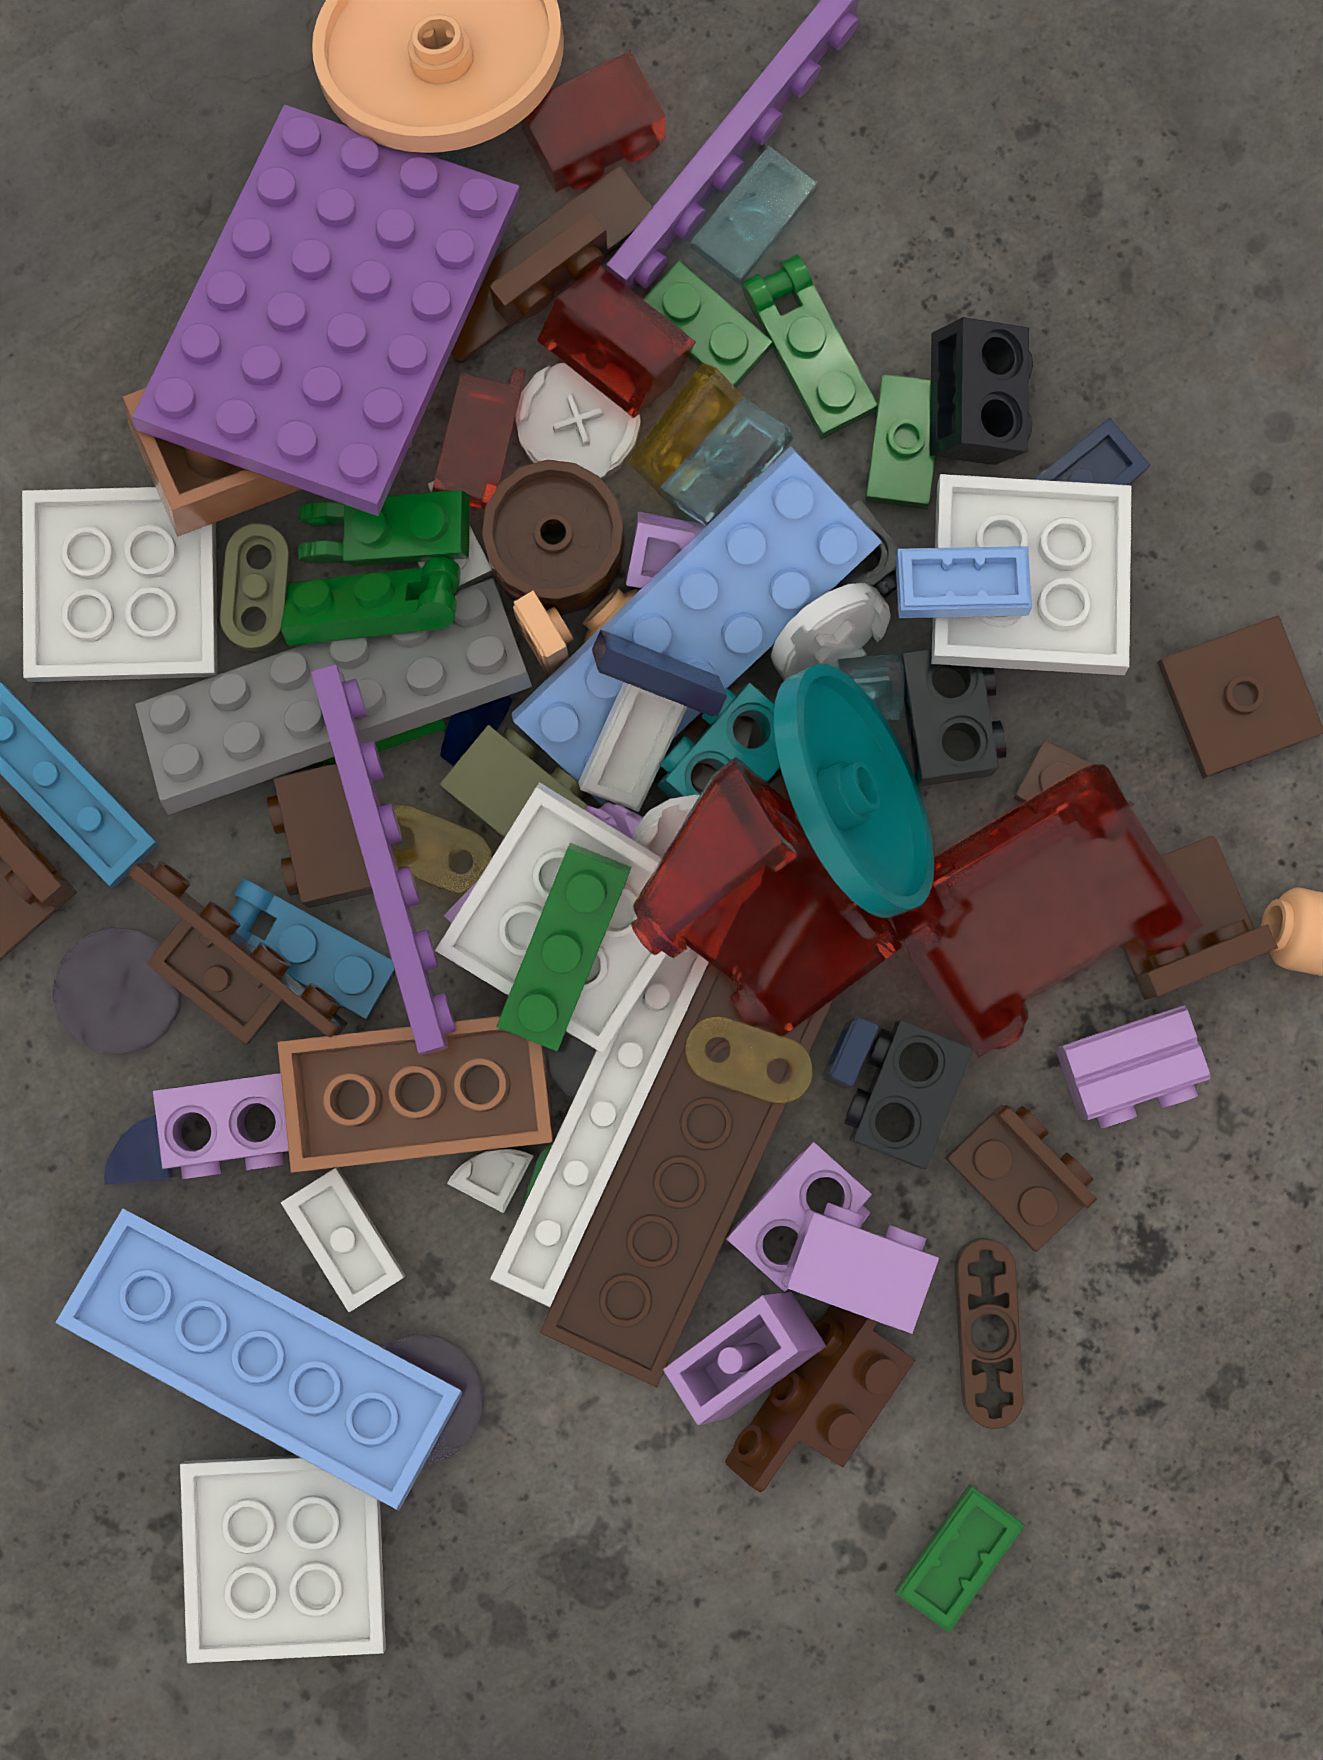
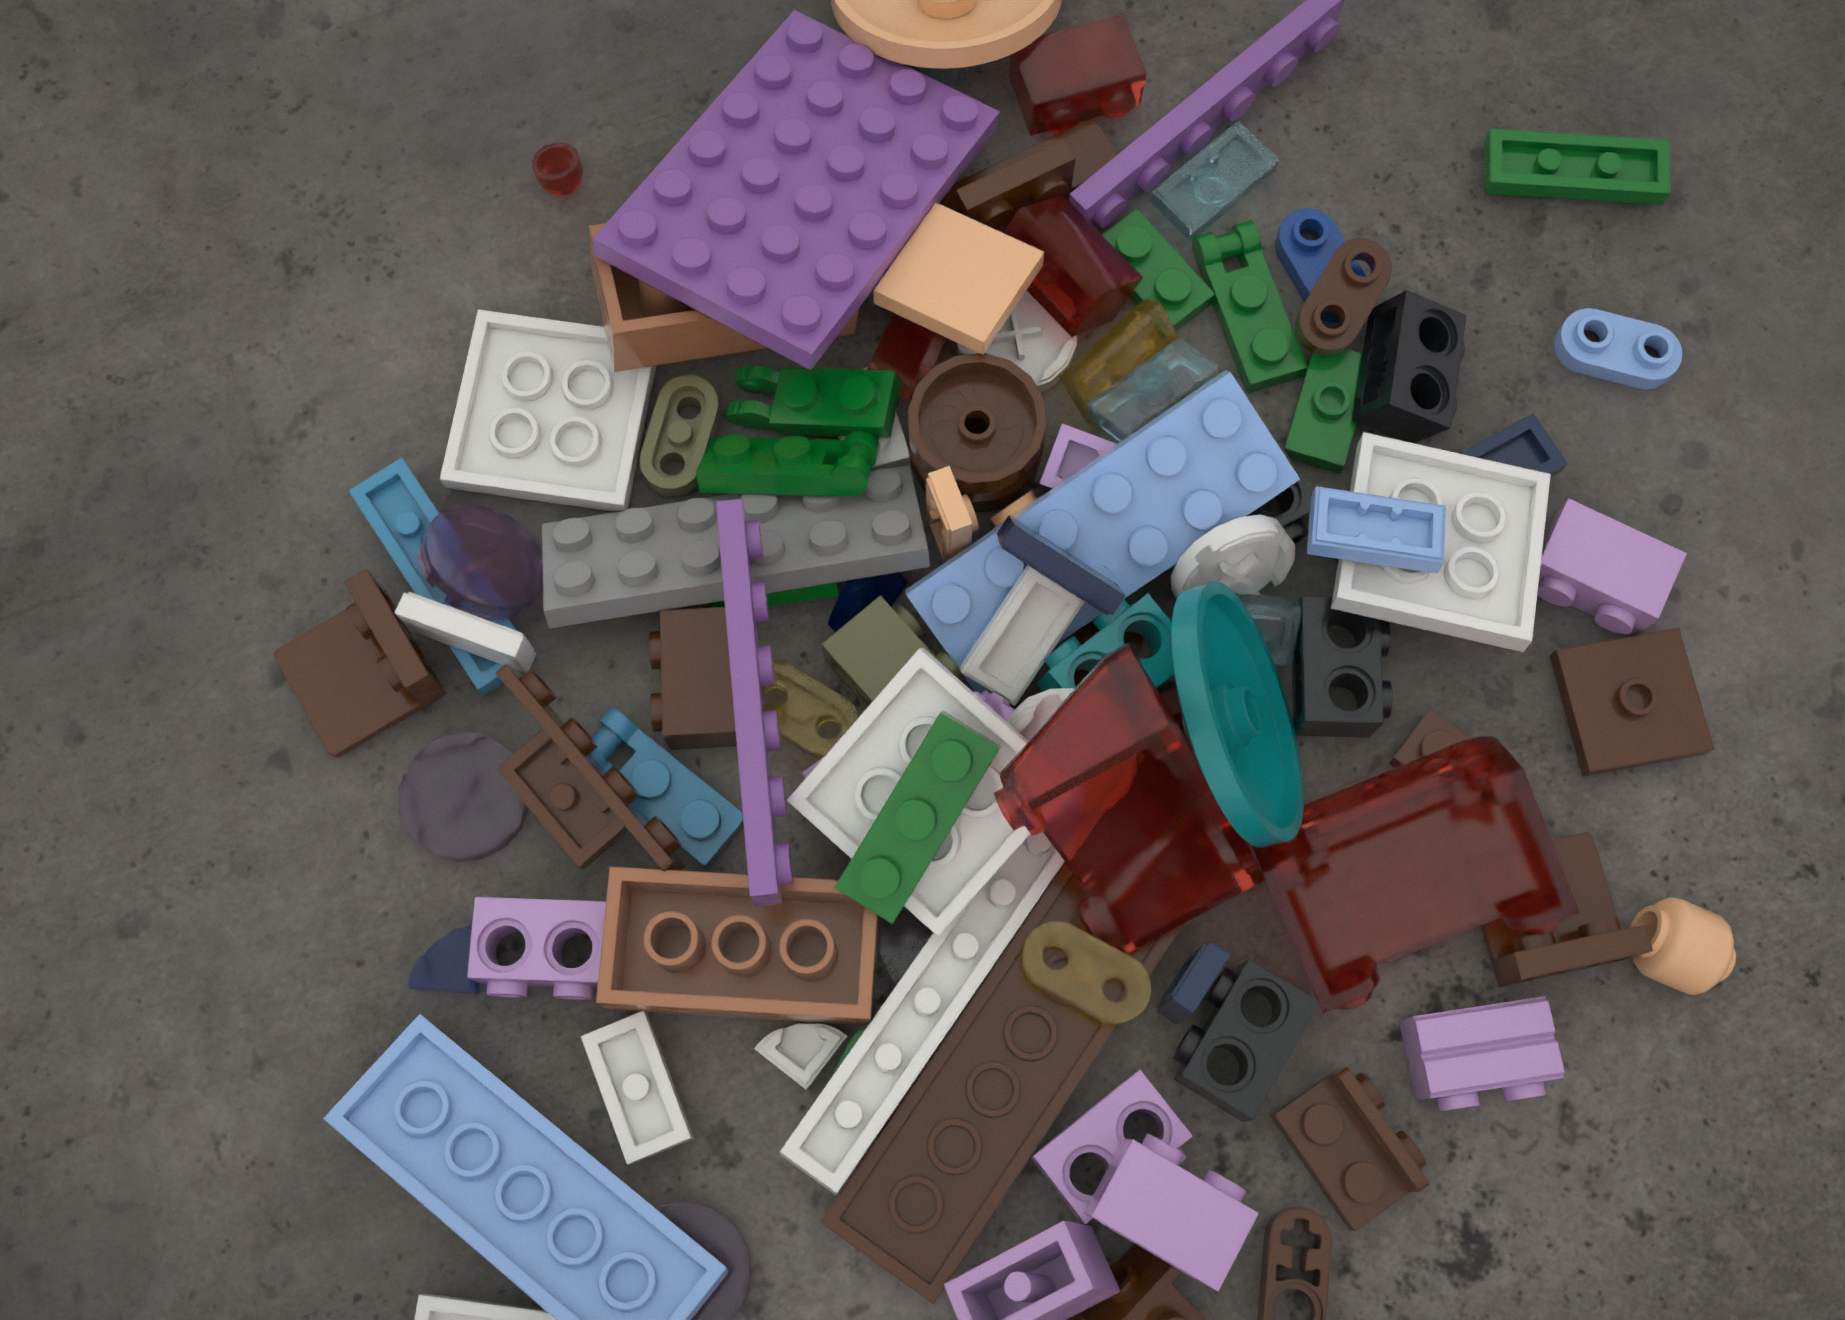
camera: 10 degrees right, 10 degrees down
none -> white tile [395,592,536,673]
none -> clear purple tile [417,504,543,620]
none -> clear red hinge [532,142,583,196]
none -> light nougat tile [873,202,1044,355]
none -> blue plate [1275,208,1366,323]
none -> reddish brown plate [1295,238,1392,356]
none -> green plate [1484,129,1671,205]
none -> lavender brick [1537,498,1687,636]
none -> light blue plate [1554,308,1682,390]

